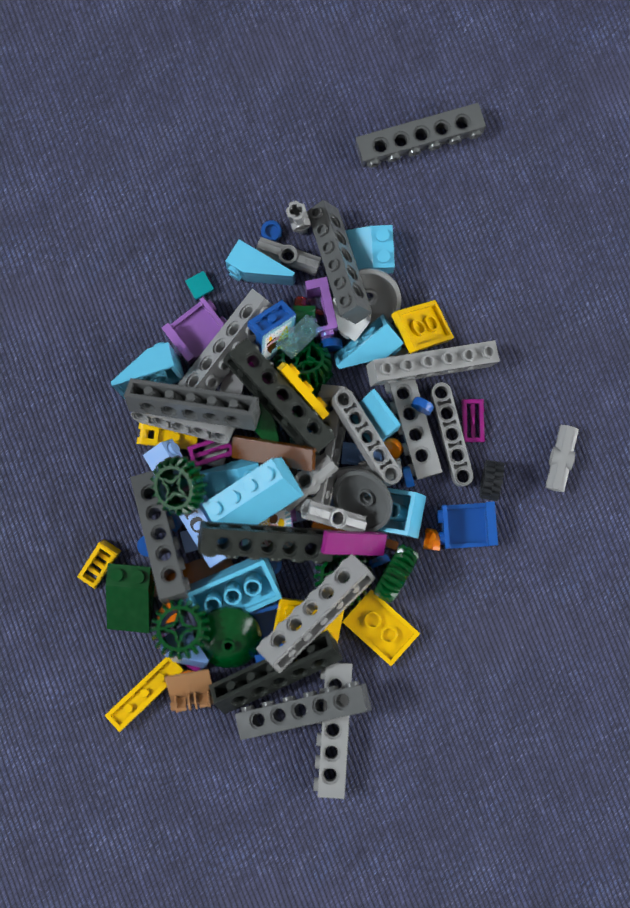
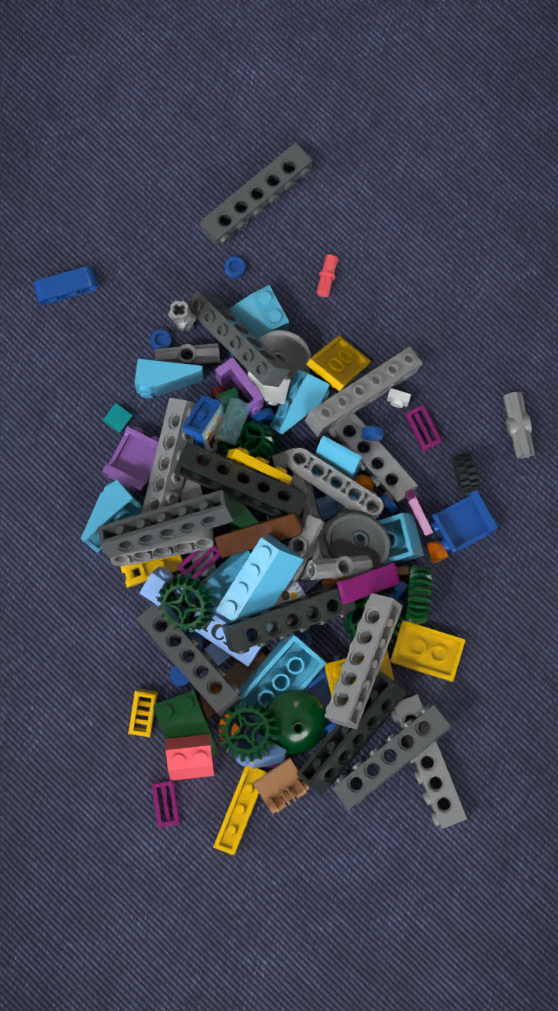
camera: 25 degrees left, 5 degrees down
light grey beam [430,382,473,487] -> none
none -> blue beam [33,266,98,305]
none -> magenta tile [151,780,180,828]
none -> coral slope [166,734,214,780]
none -> blue tile [224,256,246,279]
none -> coral axle [317,255,339,297]
none -> white plate [387,388,411,408]
none -> tile [405,489,433,536]

